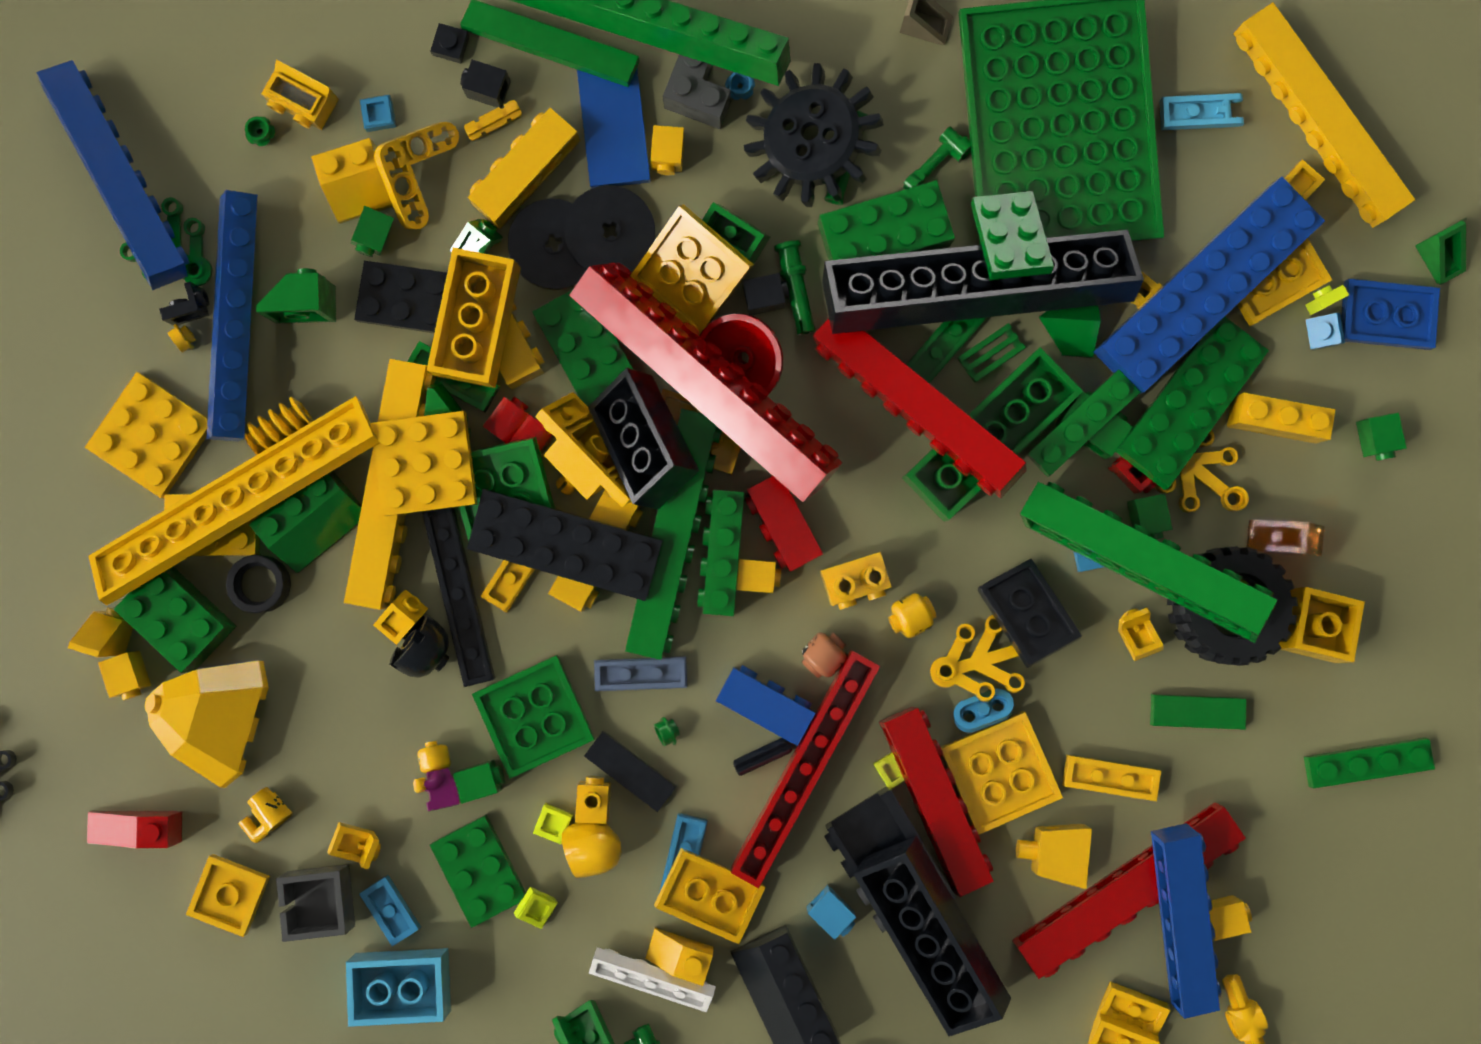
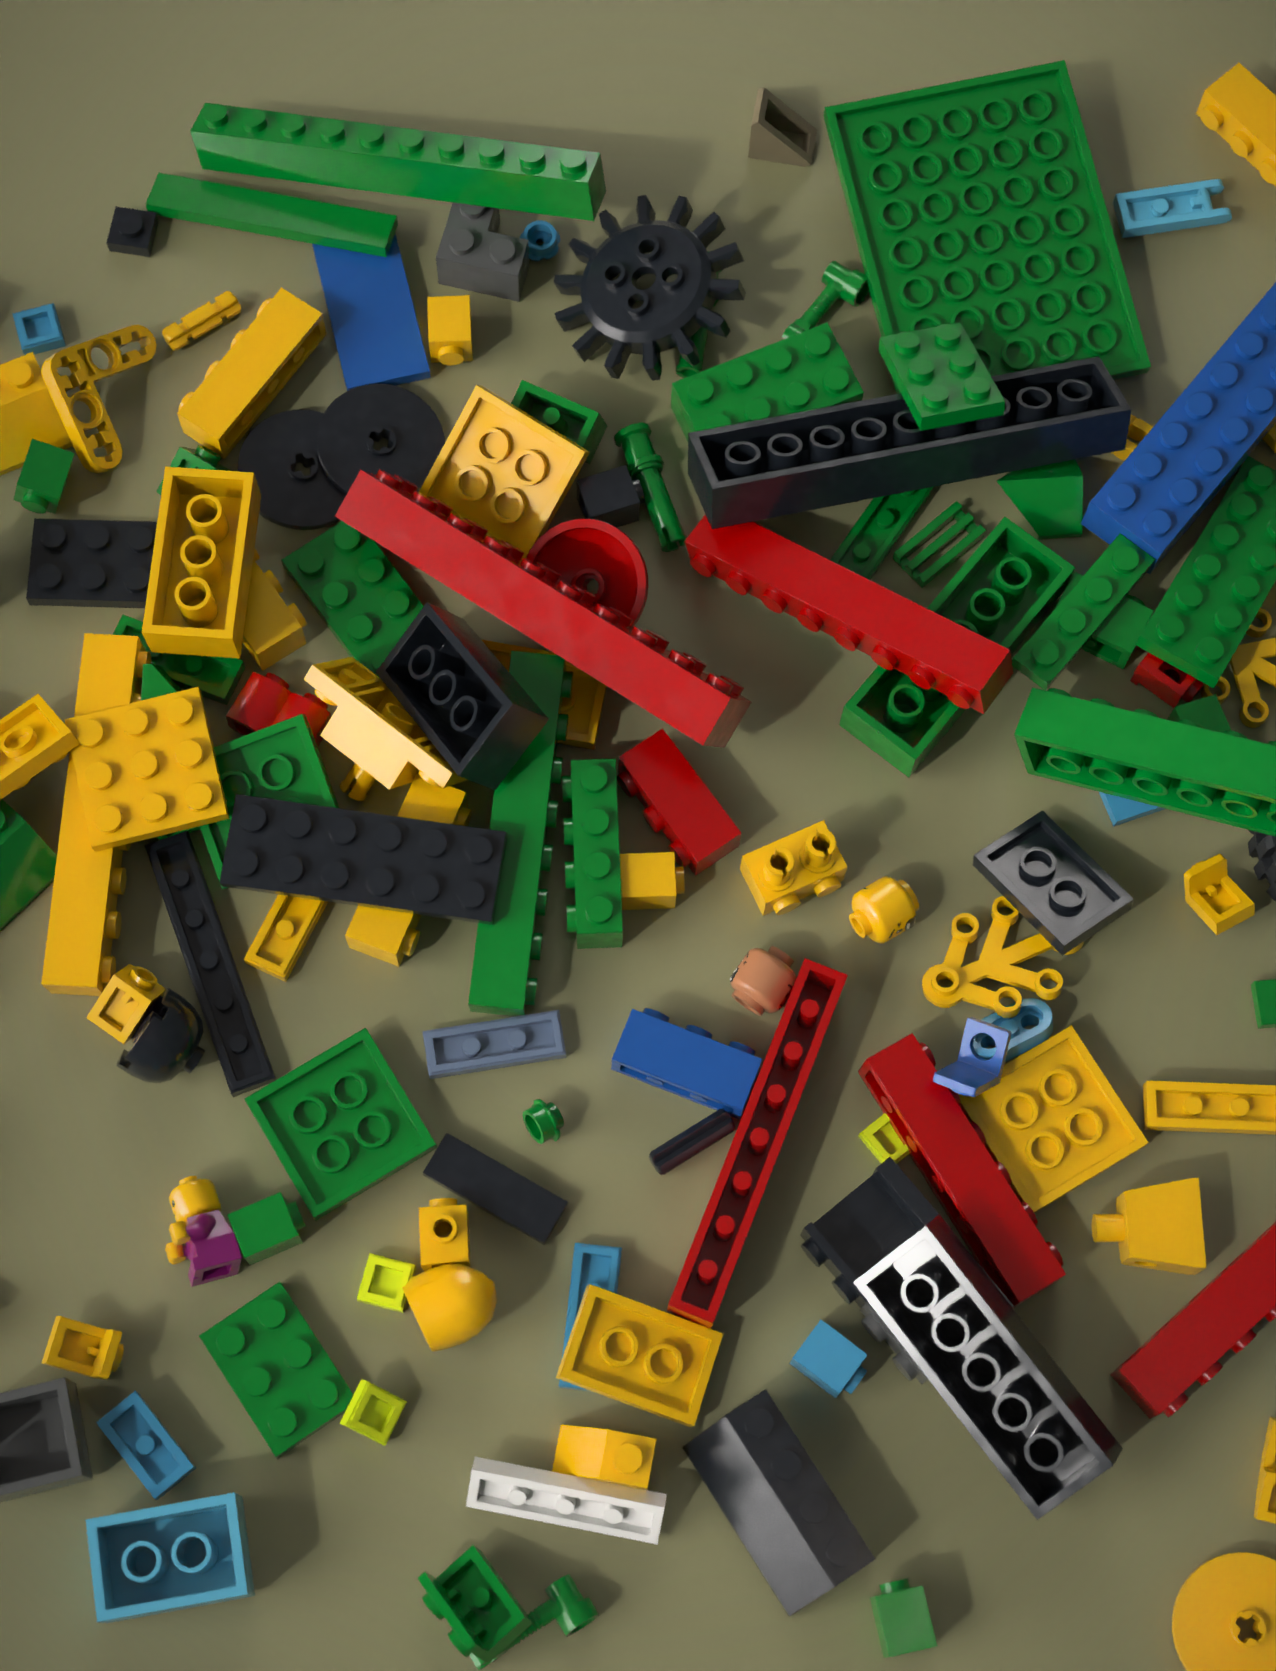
camera: 10 degrees left, 15 degrees down
black brick [460,59,511,109] -> none
none -> blue bracket [933,1017,1012,1097]

